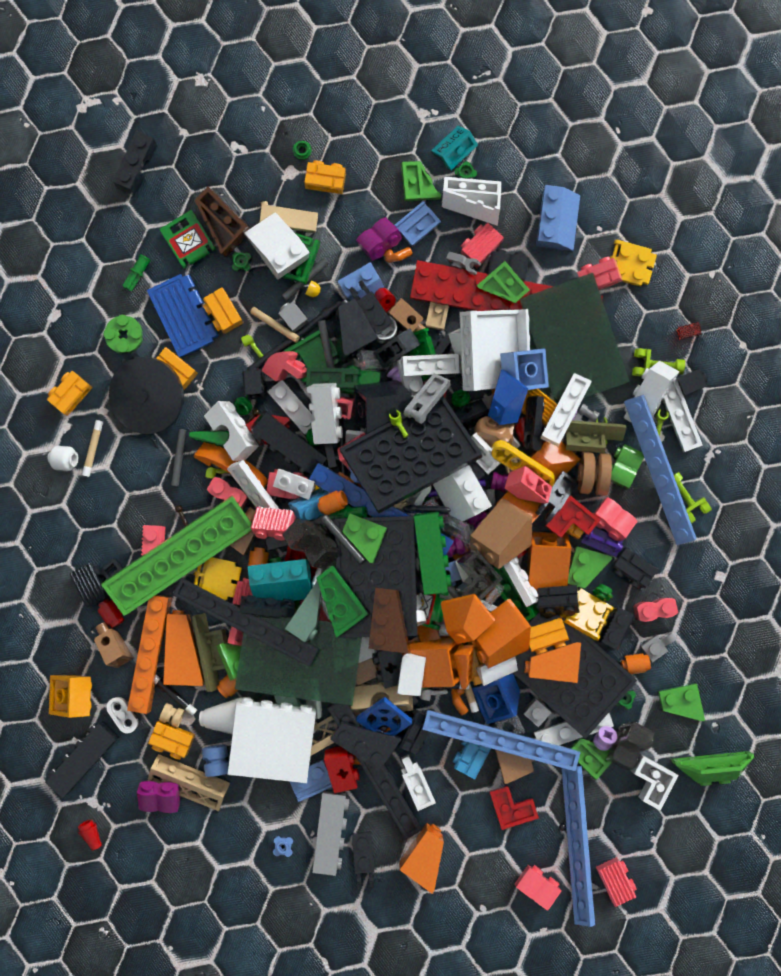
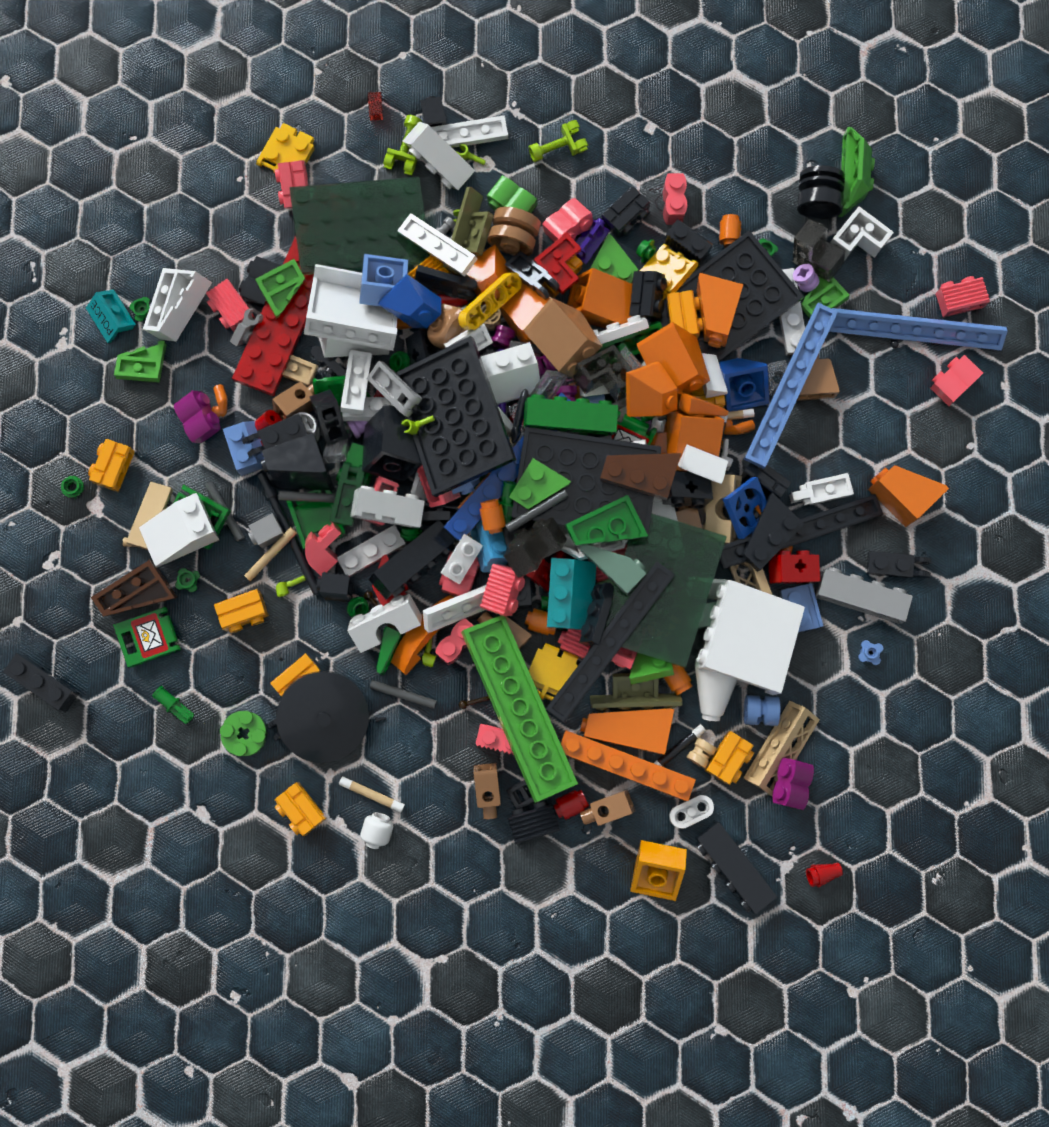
camera: 85 degrees left, 5 degrees down
blue hinge [147,274,219,359] -> none
yellow hinge [305,280,321,297] -> none
medium blue plate [394,201,441,247] -> none
dark azure brick [452,741,491,779] -> none
red plate [489,785,539,830] -> none
coral slope [505,466,552,504] -> none
light grey brick [522,698,551,727] -> none
medium blue slope [536,185,580,251] -> none
medium blue plate [624,394,697,545] -> none
light grey plate [641,632,677,662] -> none
bright green wing [658,683,705,721] -> none
none -> medium nougat torso [473,763,501,819]
none -> black wheel [797,165,845,219]

